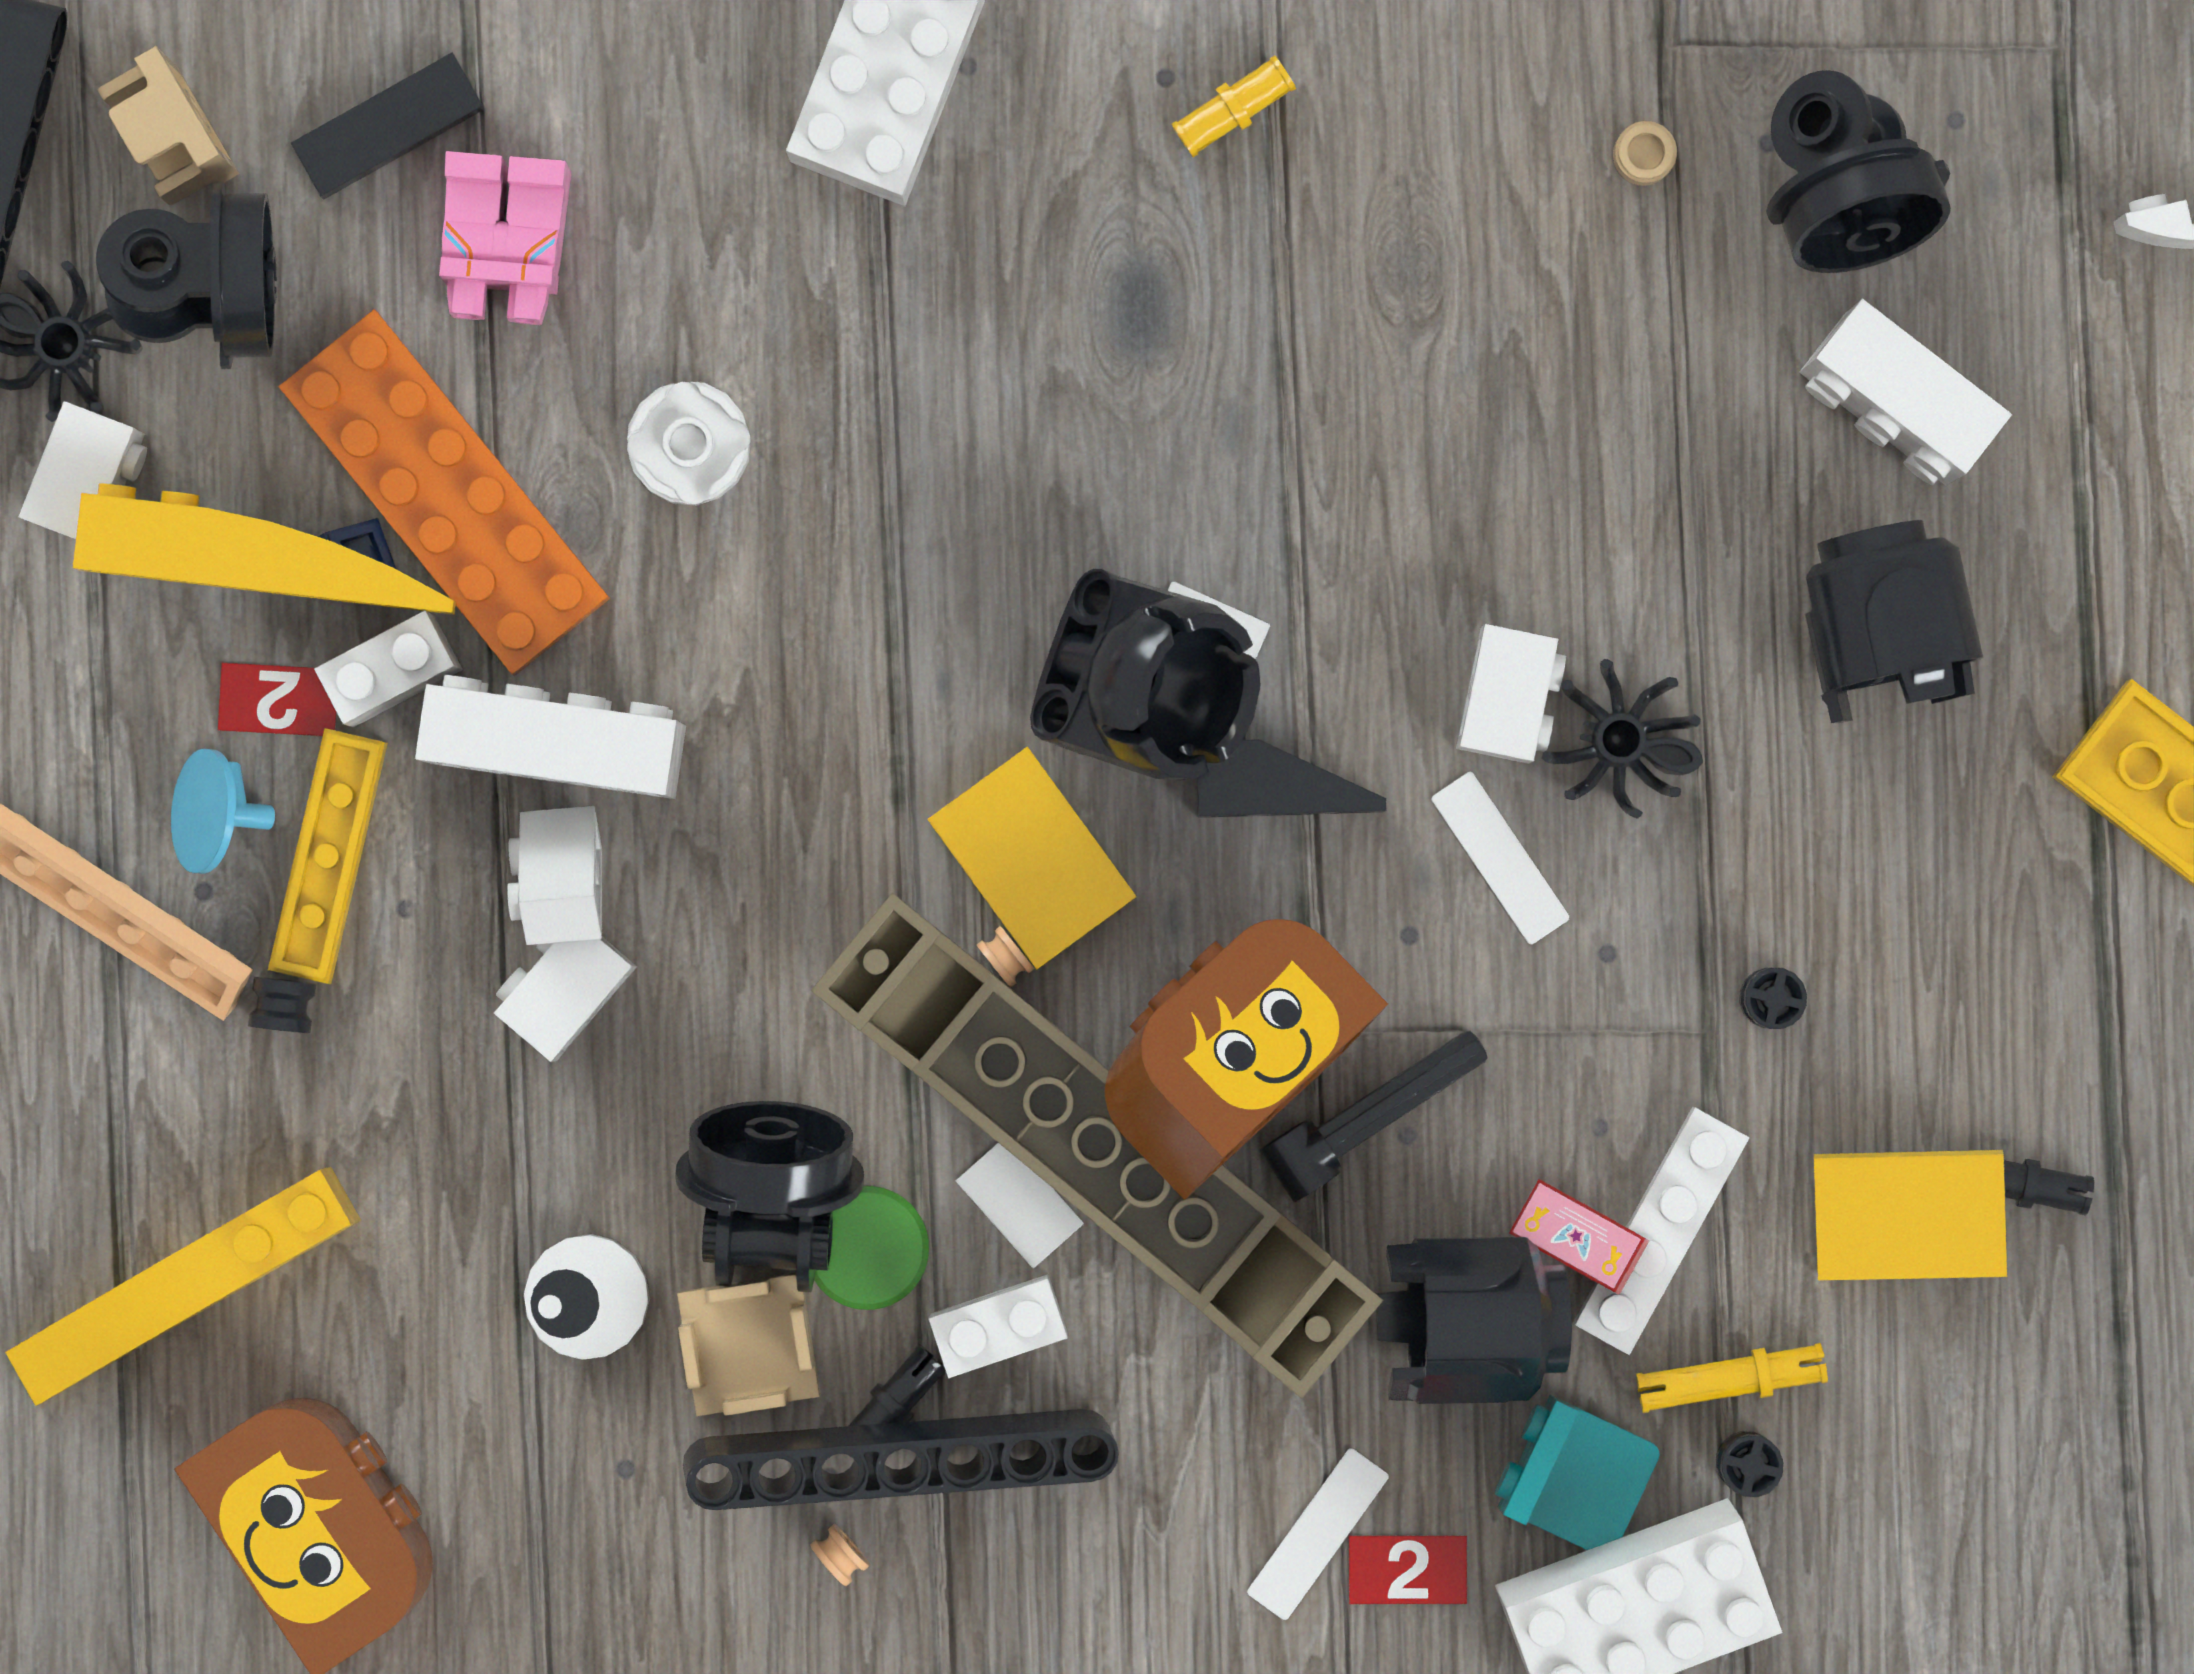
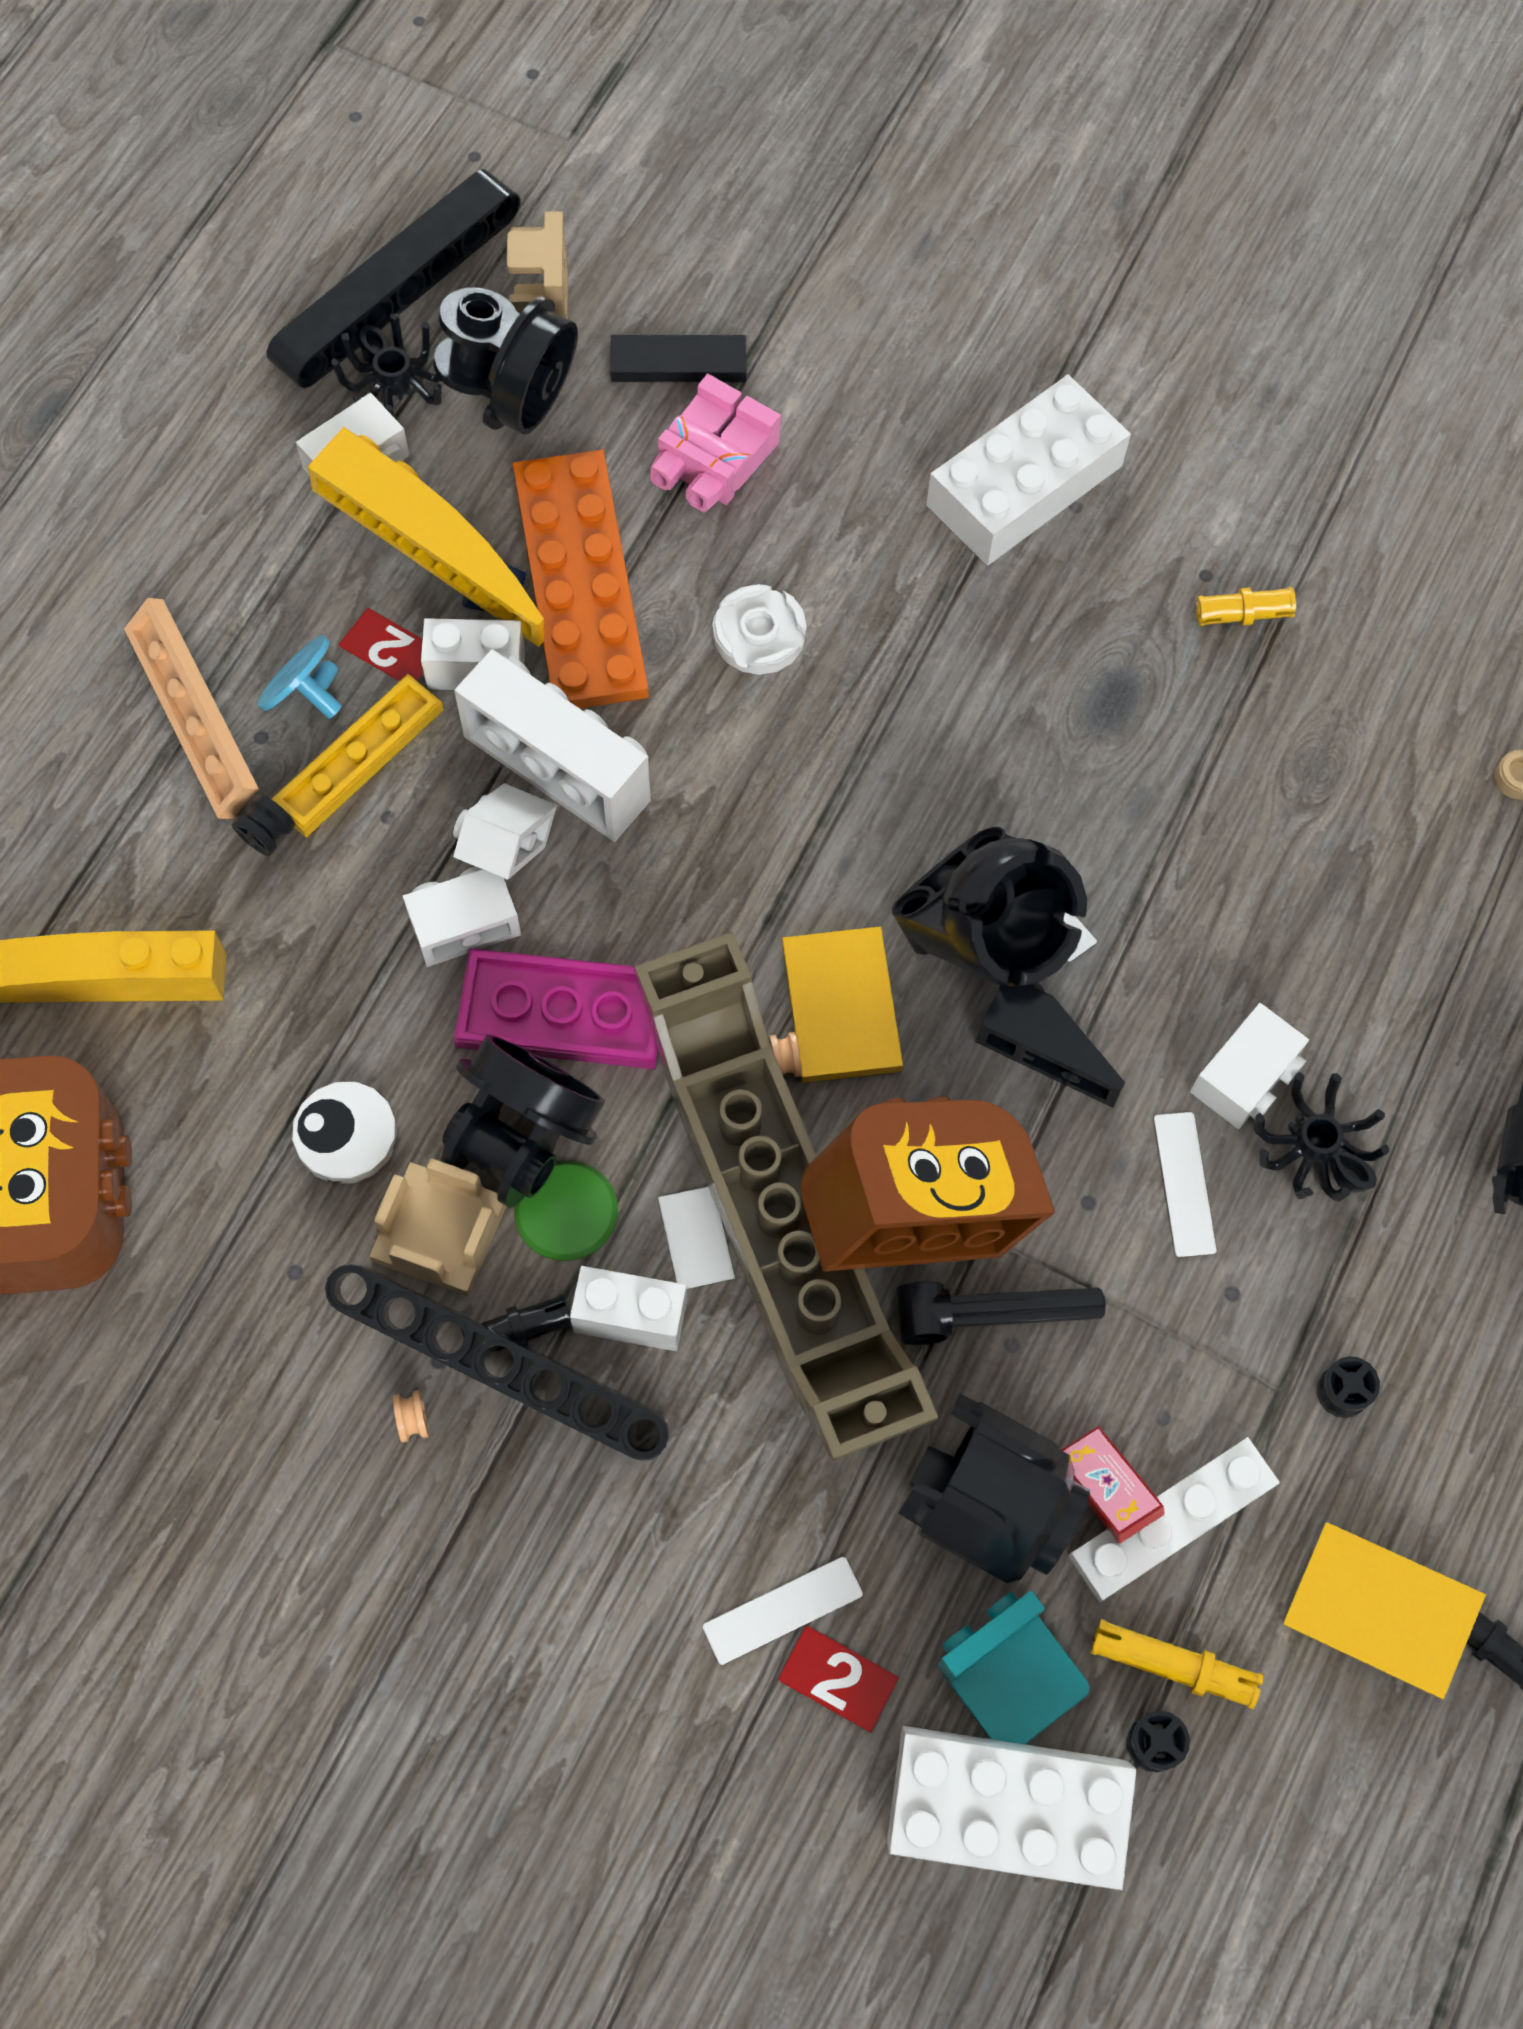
camera: 30 degrees right, 20 degrees down
none -> dark pink tile [454,948,659,1069]

